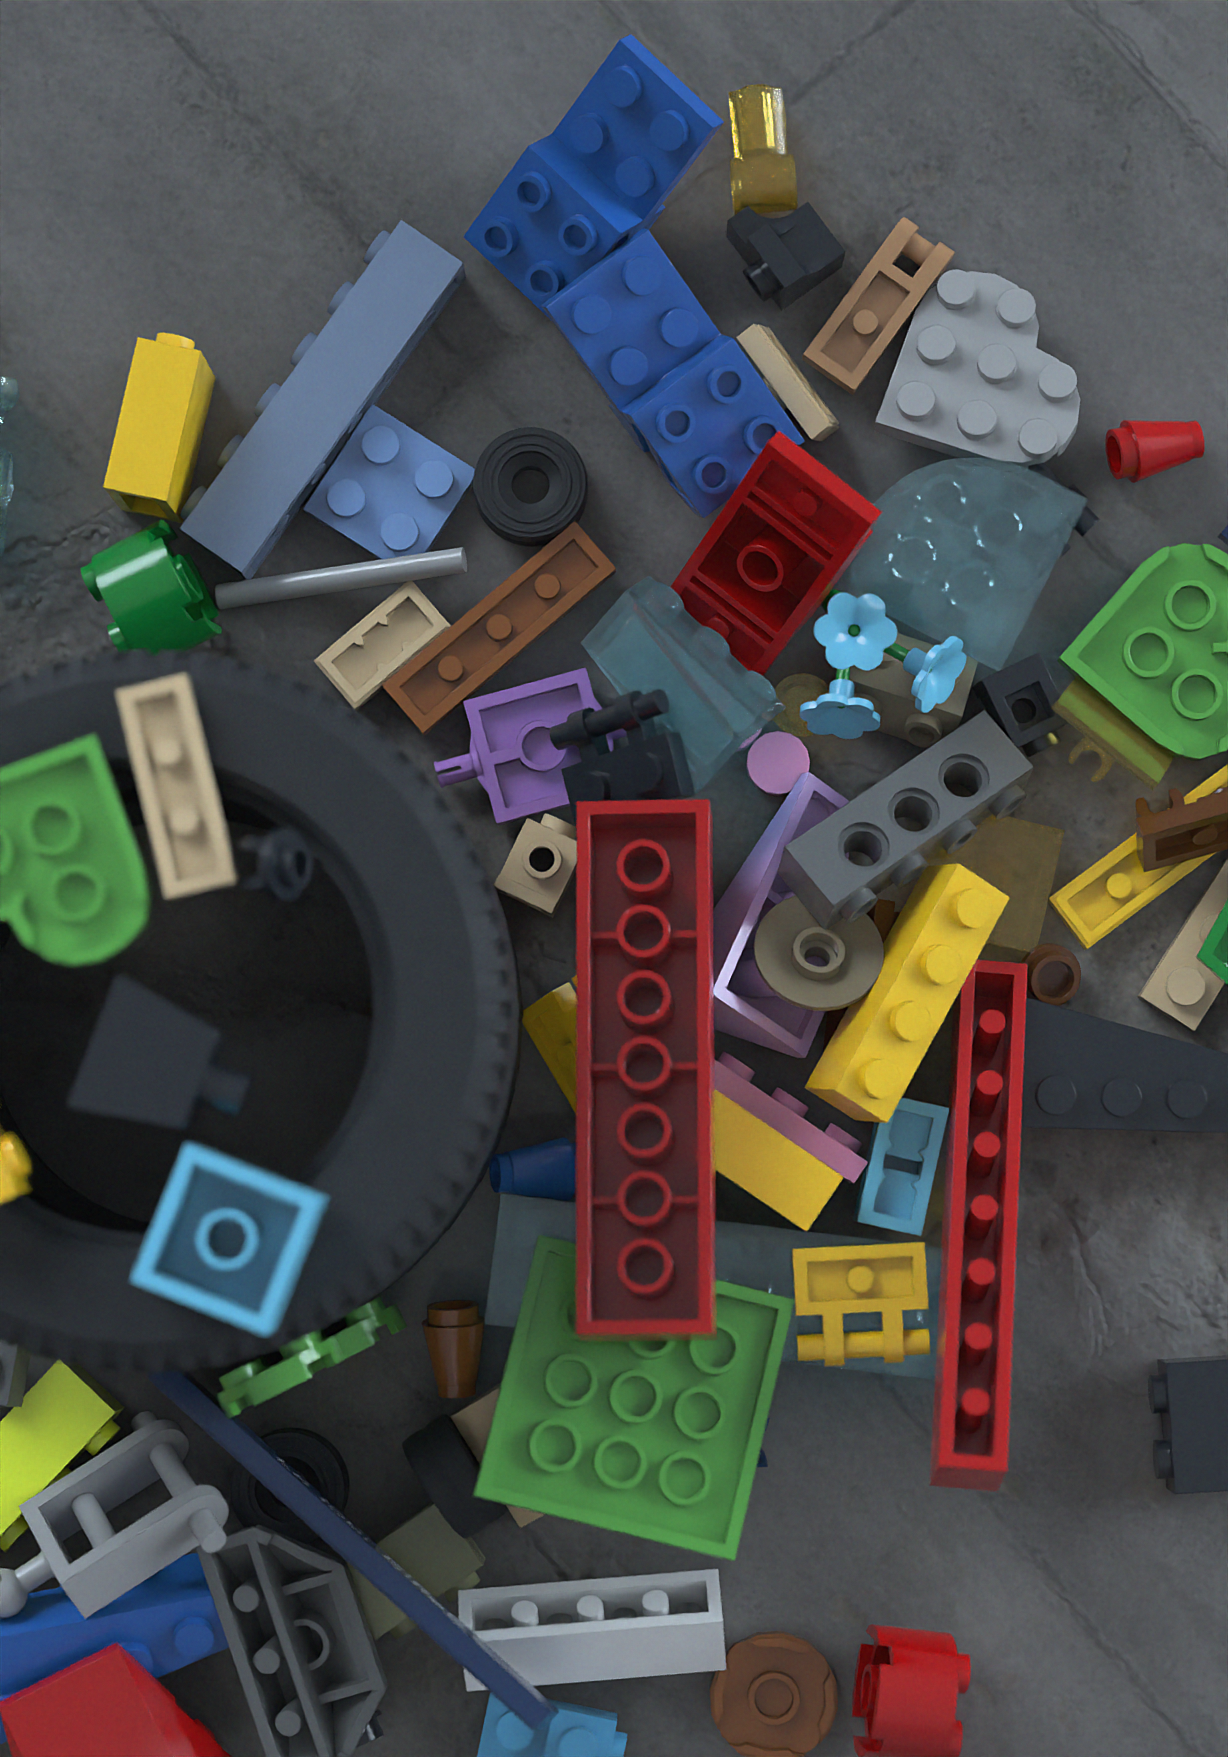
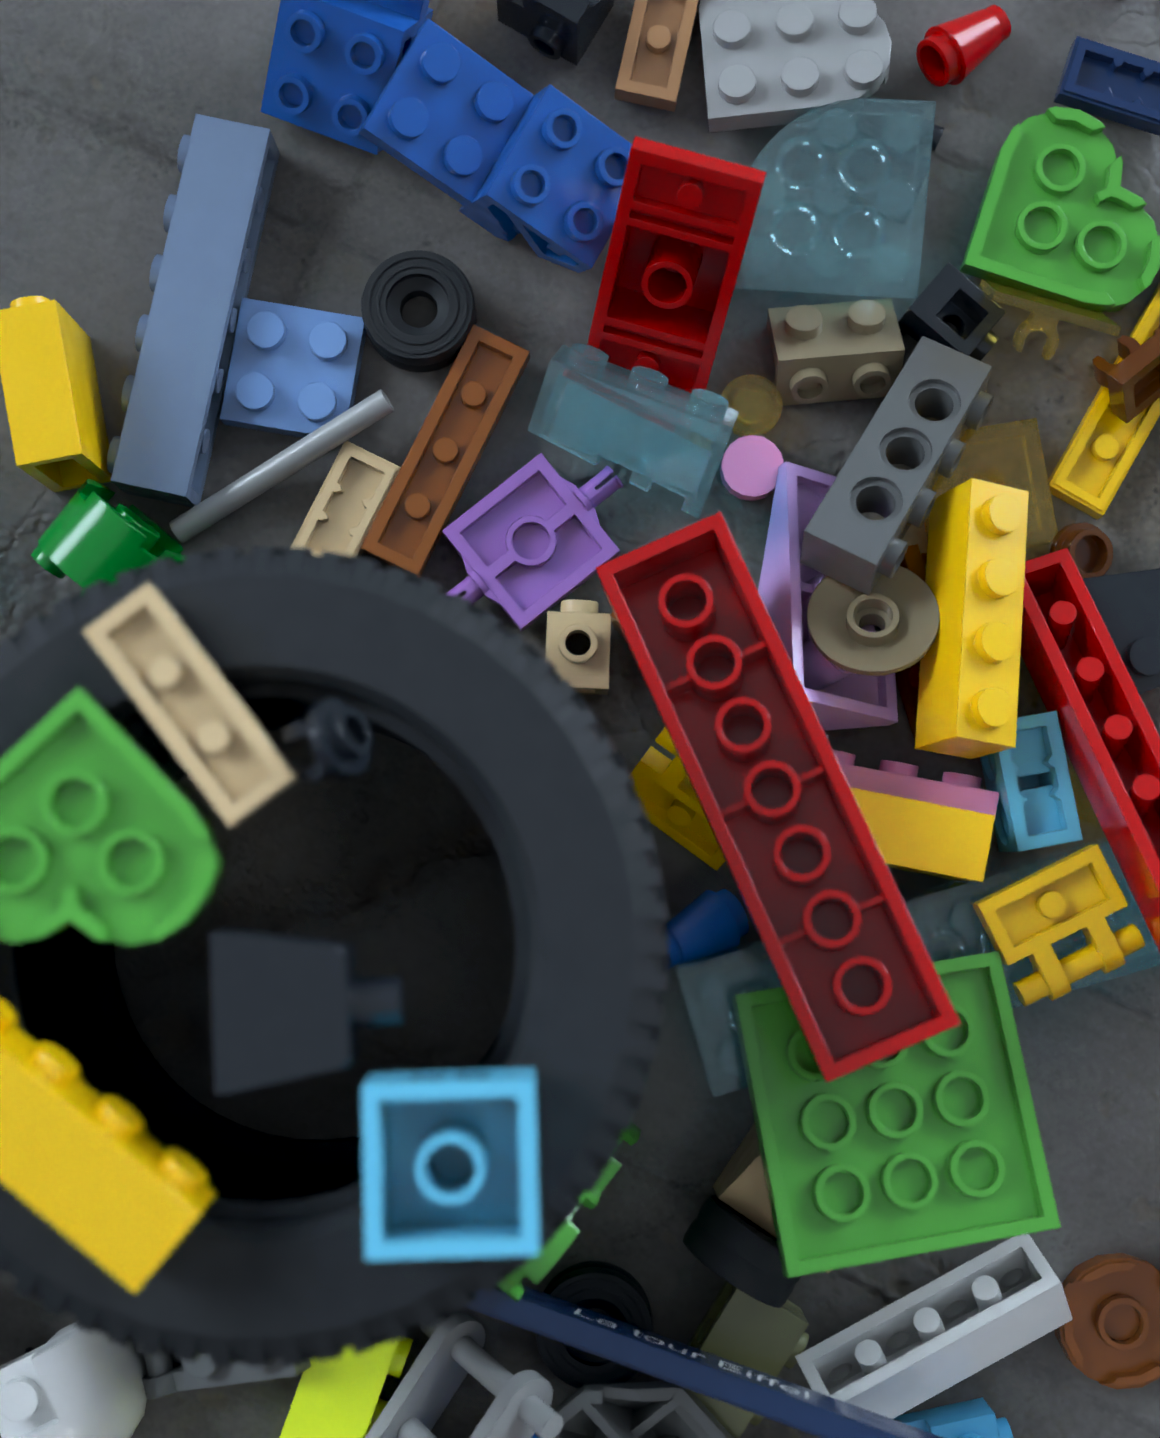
camera: 35 degrees left, 0 degrees up
dark orange cone [421,1300,486,1398] -> none
black plate [549,689,696,831] -> none
tan plate [736,324,839,441] -> none
medium azure plant [800,589,966,739] -> none

